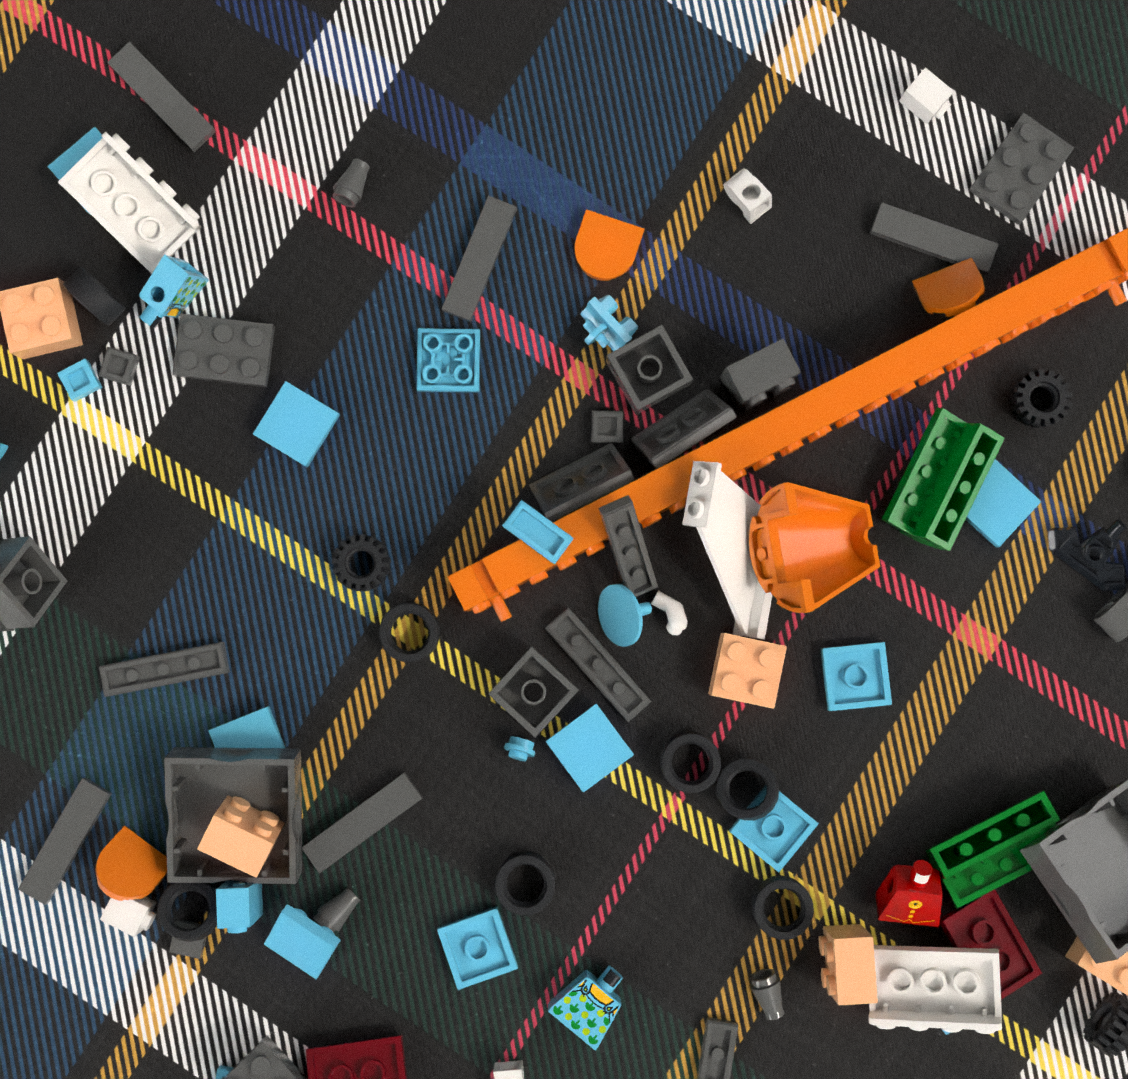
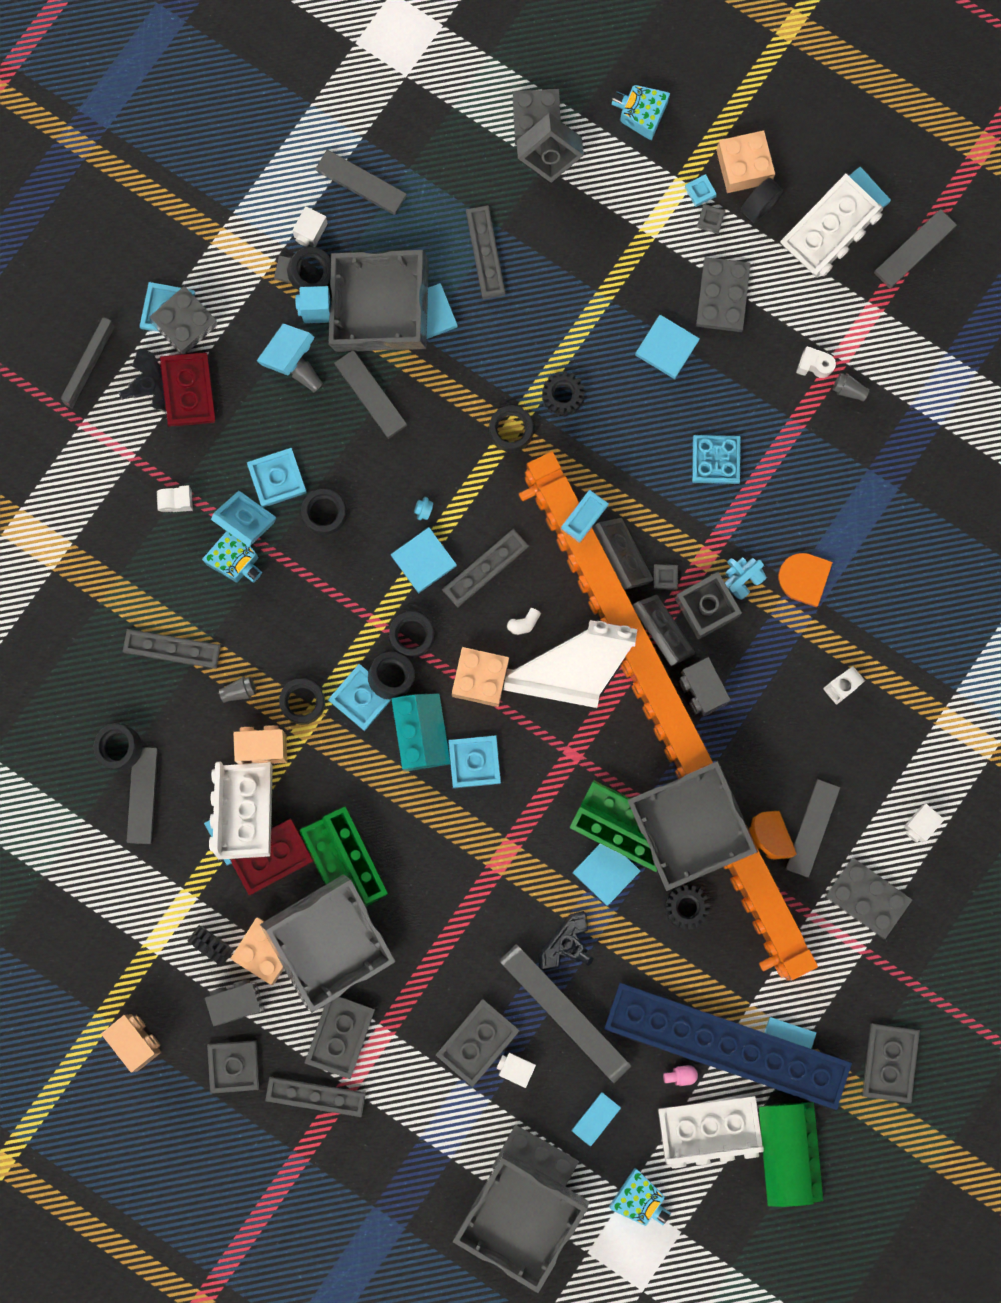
camera: 90 degrees right, 5 degrees down
orange tile [95,826,167,901] -> none
medium azure torso [139,255,209,328] -> none
light nougat brick [197,795,285,878] -> none
dark grey tile [442,195,517,322] -> none
dark grey brick [489,646,579,738] -> none
dark grey tile [598,495,658,597] -> none
medium azure shield [598,584,652,647] -> none
orange cone [749,482,880,613] -> none
red torso [876,860,942,927] -> none
none -> medium azure tile [211,491,276,547]
none -> teal slope [391,694,451,772]
none -> dark grey tile [627,761,758,891]
none -> white leg [796,346,836,378]

